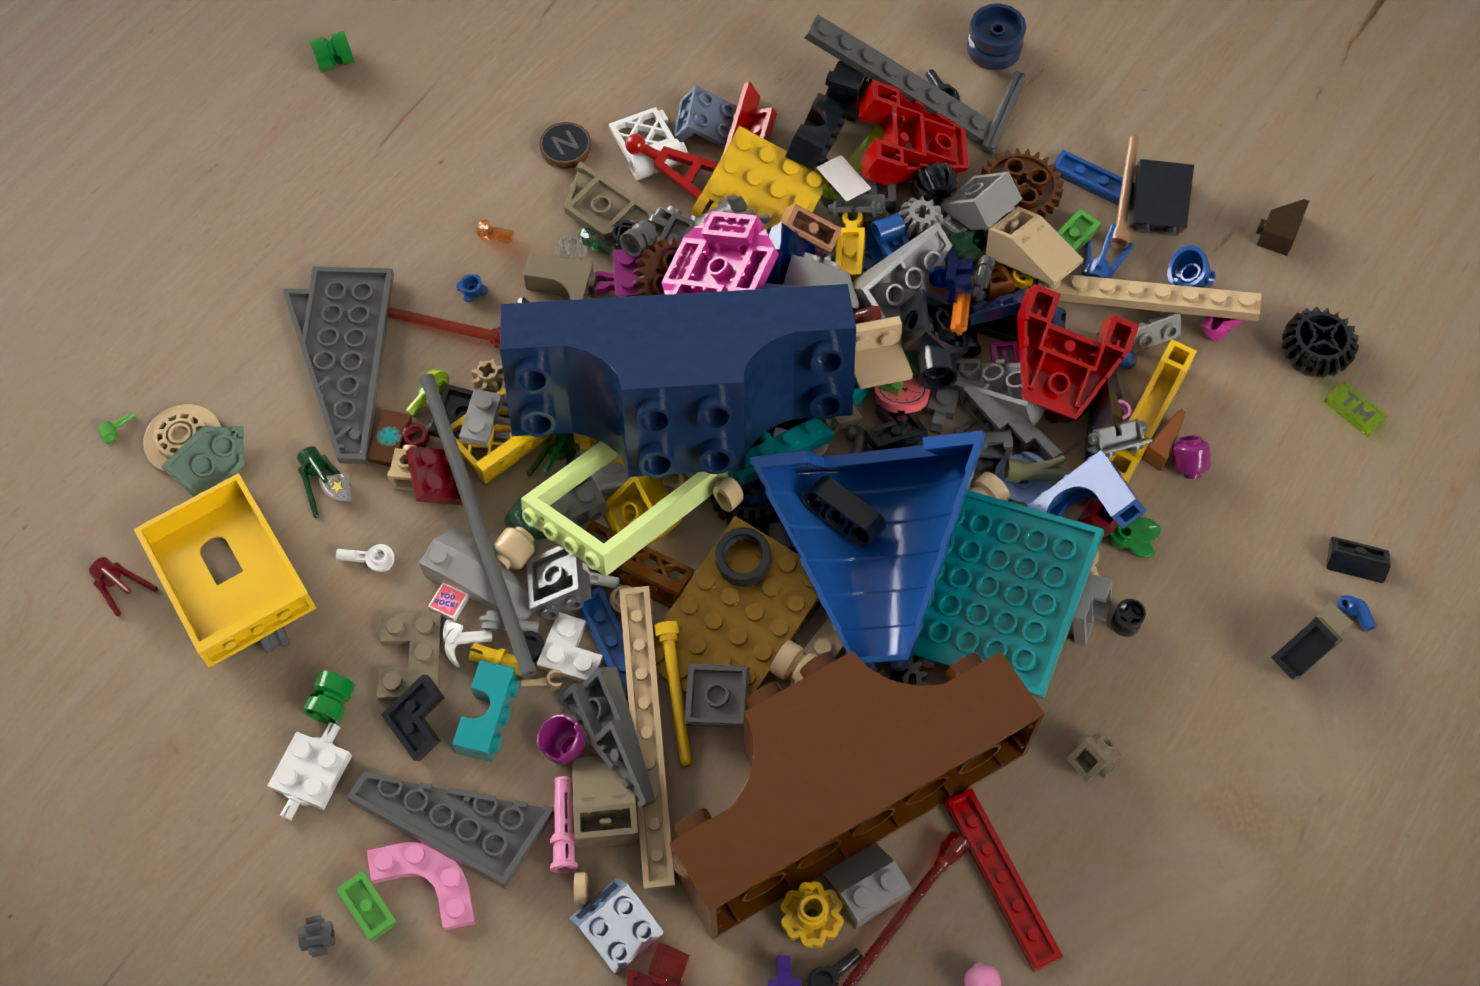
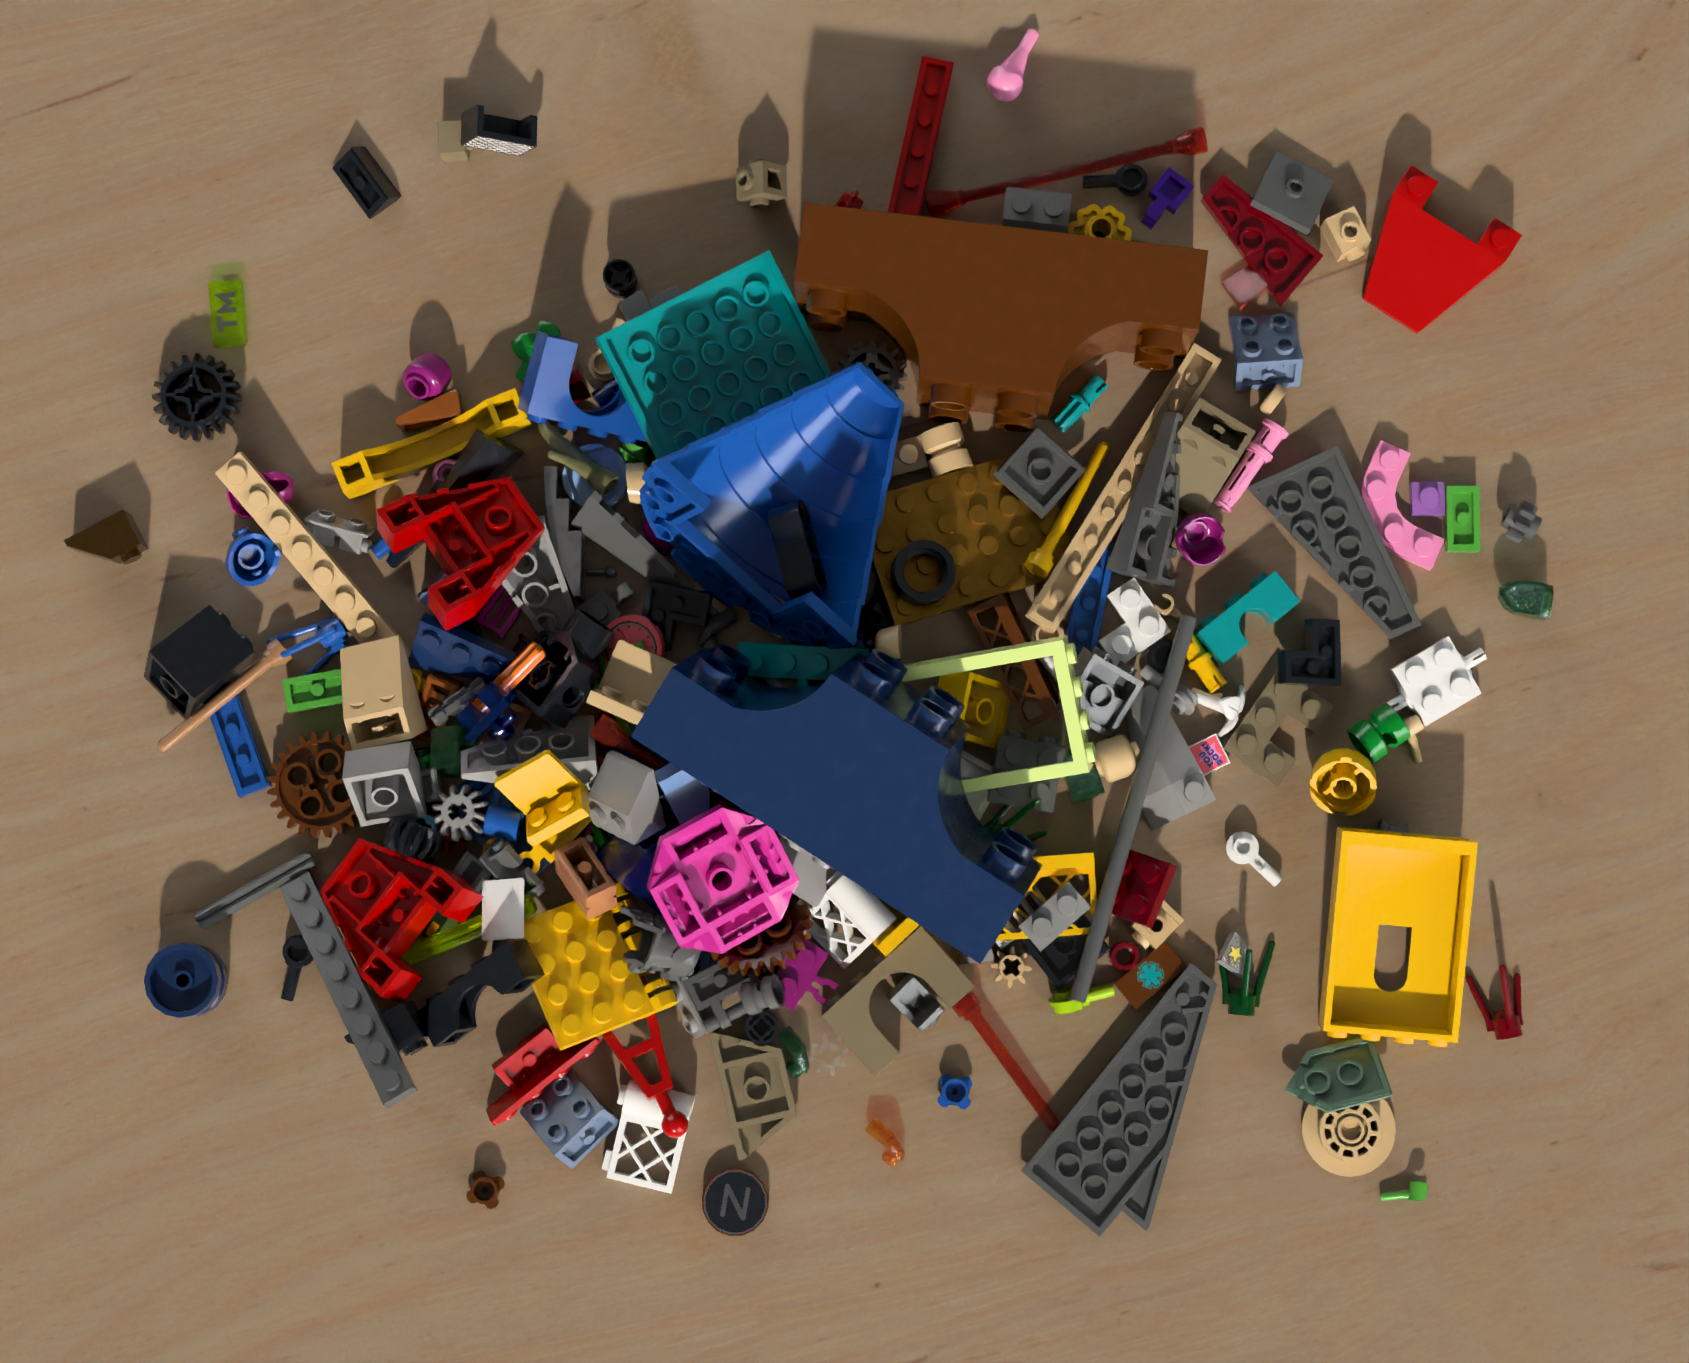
camera: 140 degrees left, 20 degrees up
dark grey hinge [1087,419,1153,457] -> none
blue arm [1337,595,1377,632] -> none
none -> reddish brown plate [466,1171,505,1209]
none -> yellow bracket [494,750,590,846]
none -> red plate [835,190,864,209]
none -> teal axle [1052,374,1108,432]
none -> yellow cylinder [1310,748,1377,815]
none -> tan hand [1403,715,1424,763]
none -> medium lavender plate [1409,482,1445,517]
none -> rock [1498,580,1554,621]

